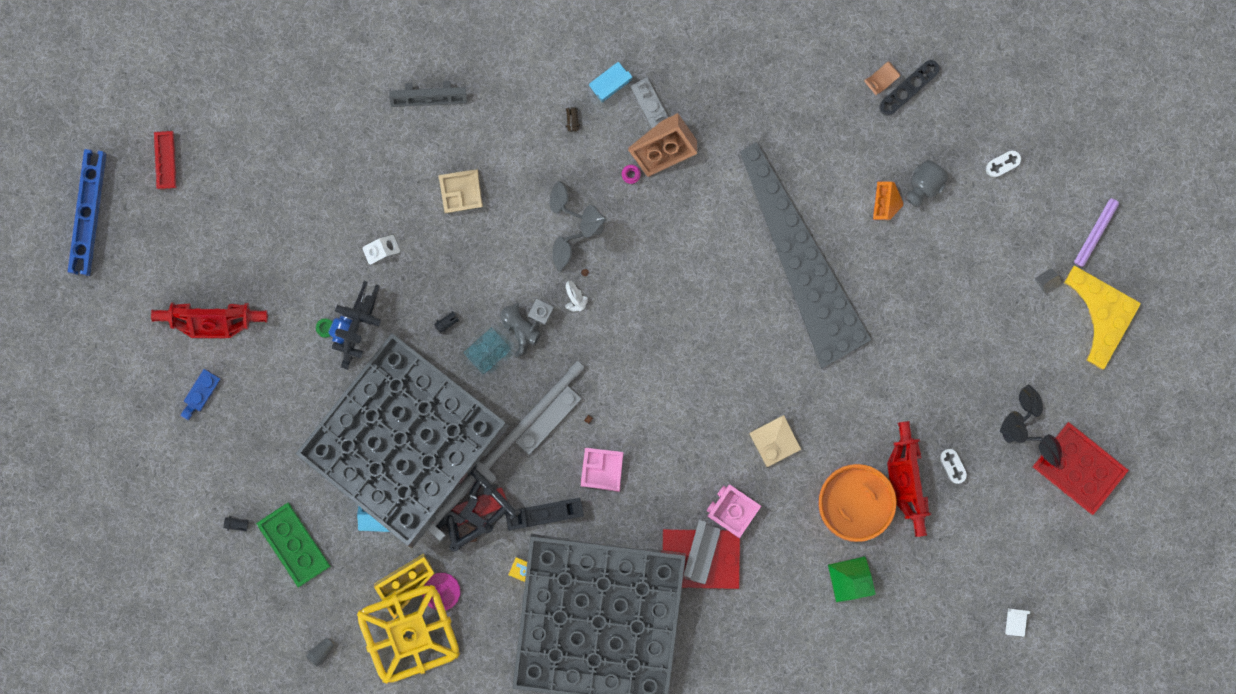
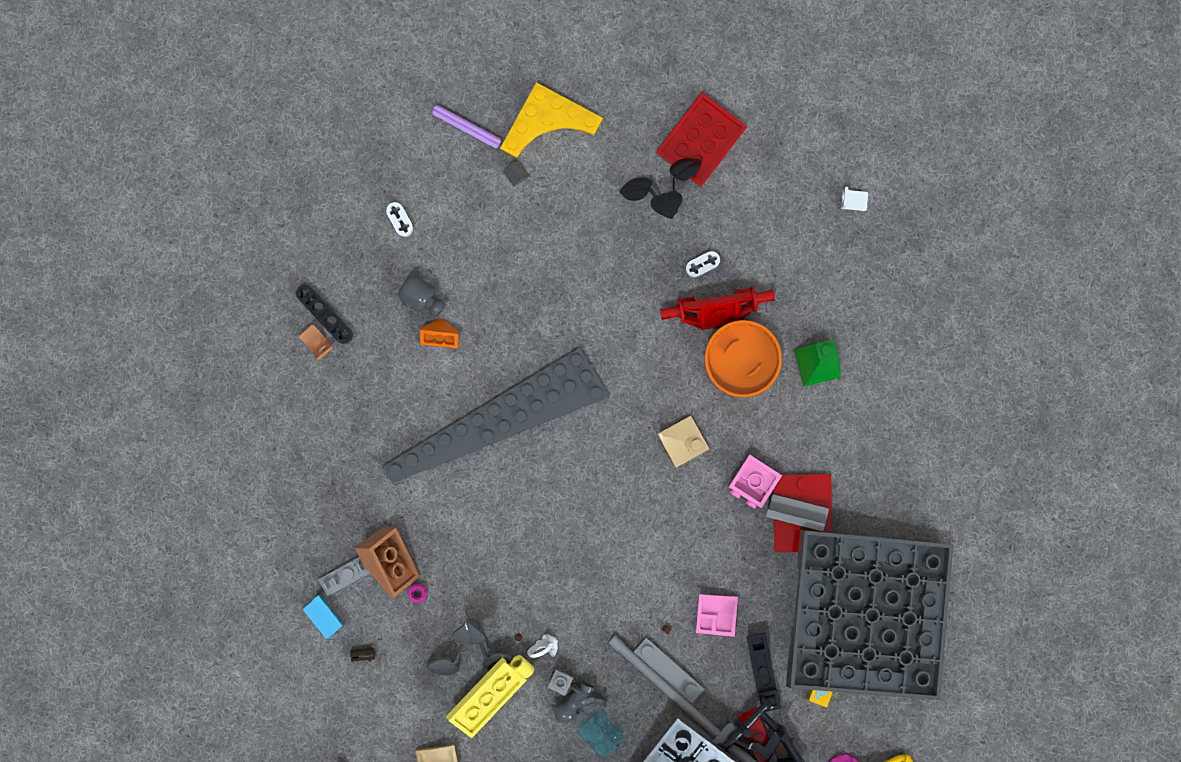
camera: 95 degrees left, 0 degrees up
none -> light yellow hinge [446,655,534,738]

